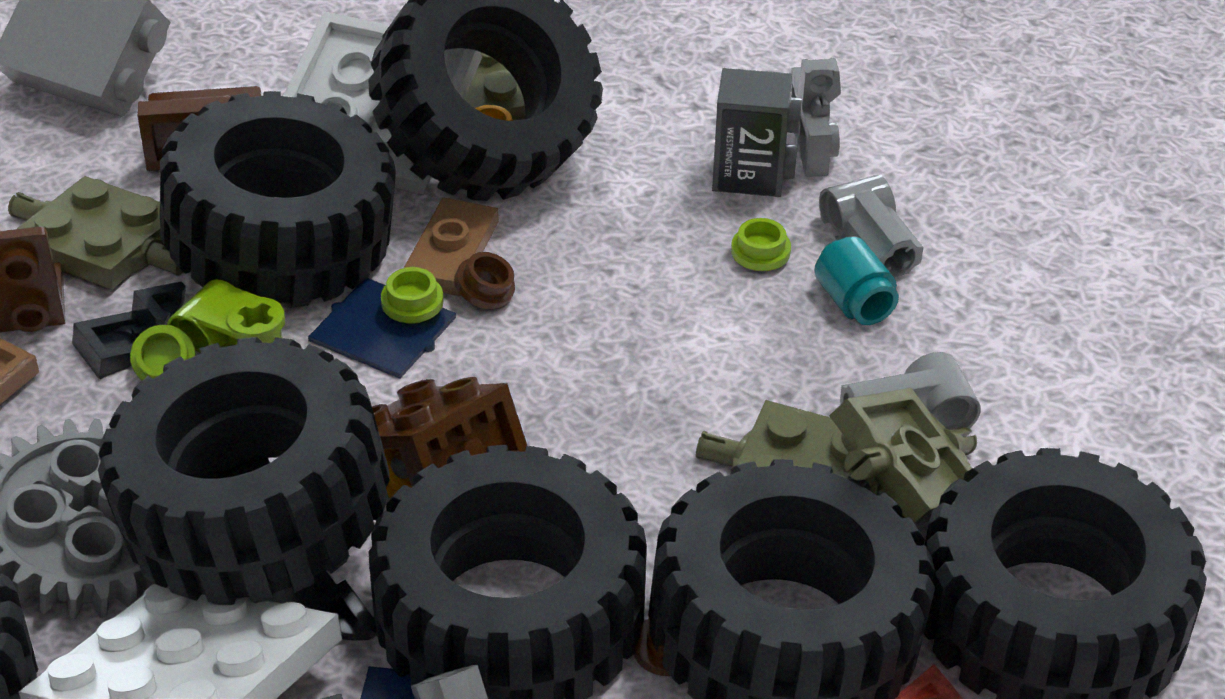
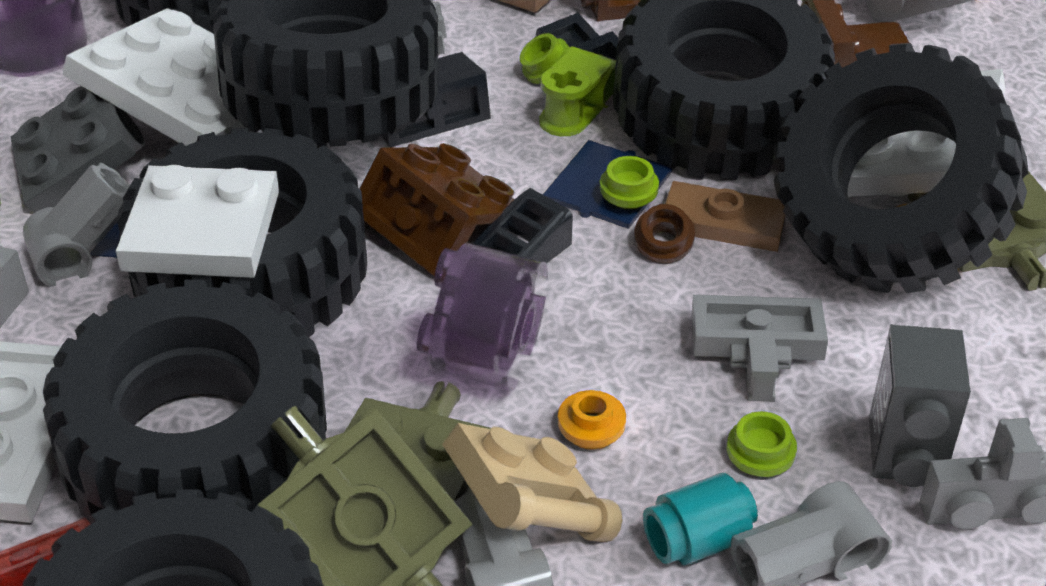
camera: 90 degrees right, 0 degrees up
none -> white plate [116,165,279,278]
none -> clear purple brick [416,243,548,391]
none -> tan plate [442,423,622,542]
none -> black slope [446,188,573,306]
none -> light orange plate [558,390,626,449]
none -> light grey hinge [691,294,828,402]

